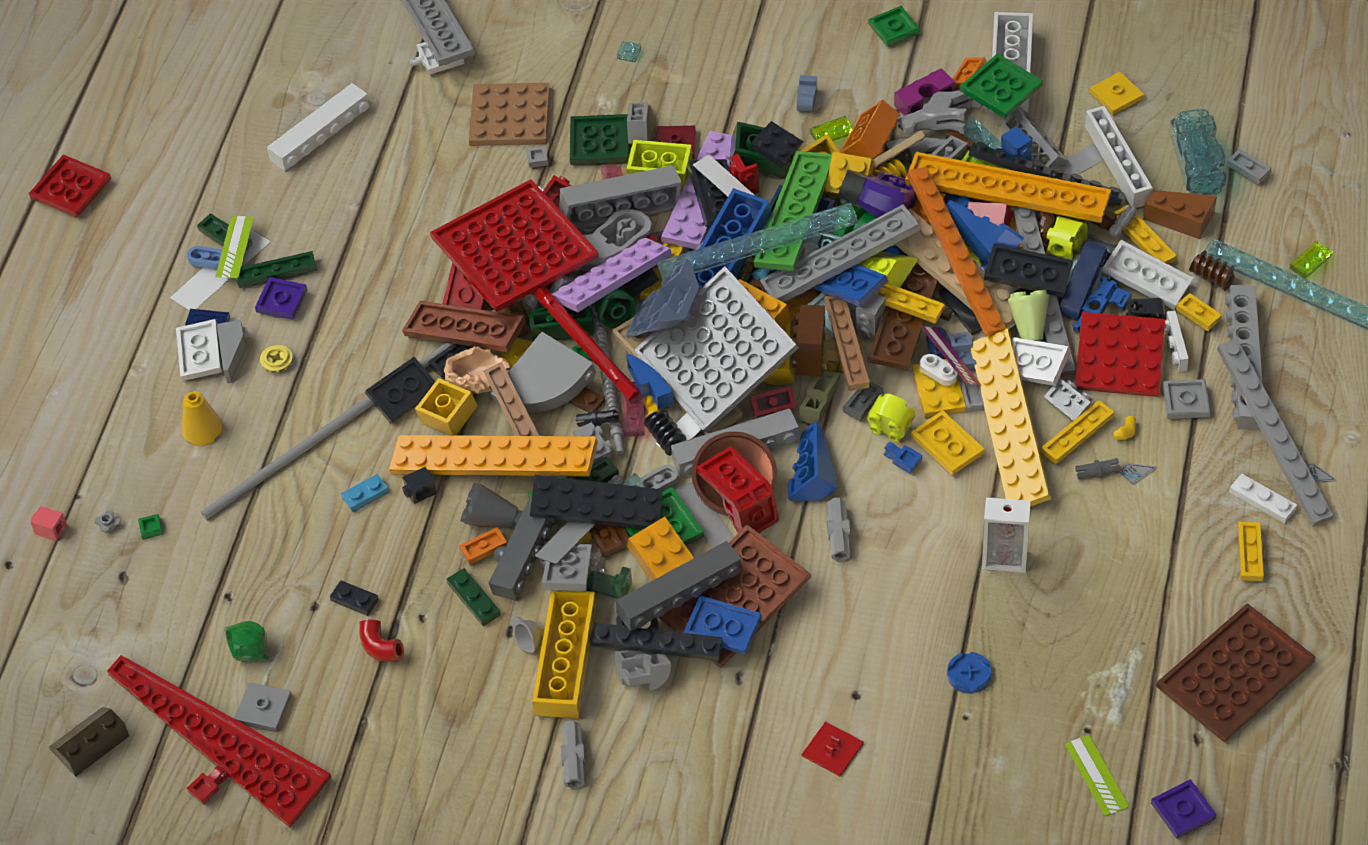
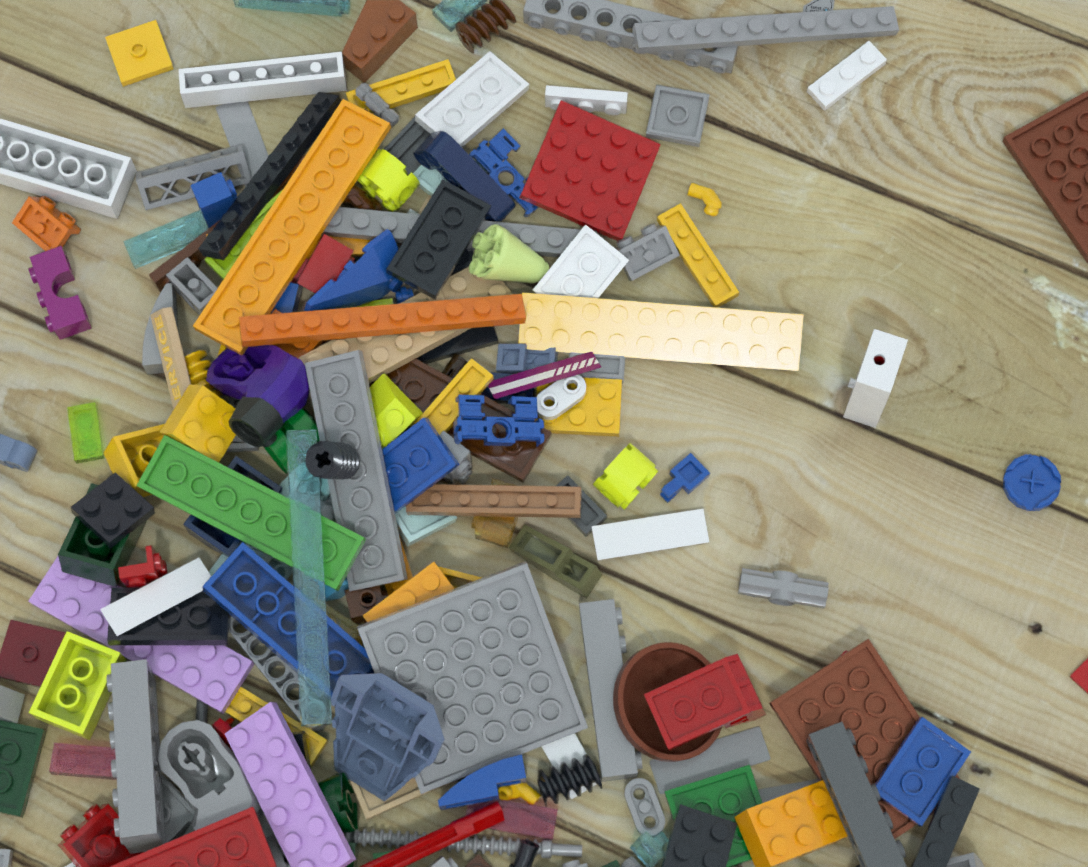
camera: 80 degrees left, 20 degrees up
dark red brick [749,386,796,417] -> none
blue wedge [788,420,836,501] -> none
reddish brown brick [792,305,825,377] -> none
orange brick [840,99,900,158] -> none
light grey animal [897,90,983,134] -> none
yellow plate [911,410,985,476] -> none
green plate [960,53,1043,119] -> none
dark grey pin [1075,458,1120,479] -> none
light grey sticker [1119,463,1156,485] -> none
black piece [1125,298,1166,320] -> none
yellow plate [1176,293,1222,331] -> none
yellow plate [1237,522,1264,581] -> none
none -> black piece [305,441,360,480]
none -> blue piece [454,395,544,447]
none -> white sticker [592,509,709,560]

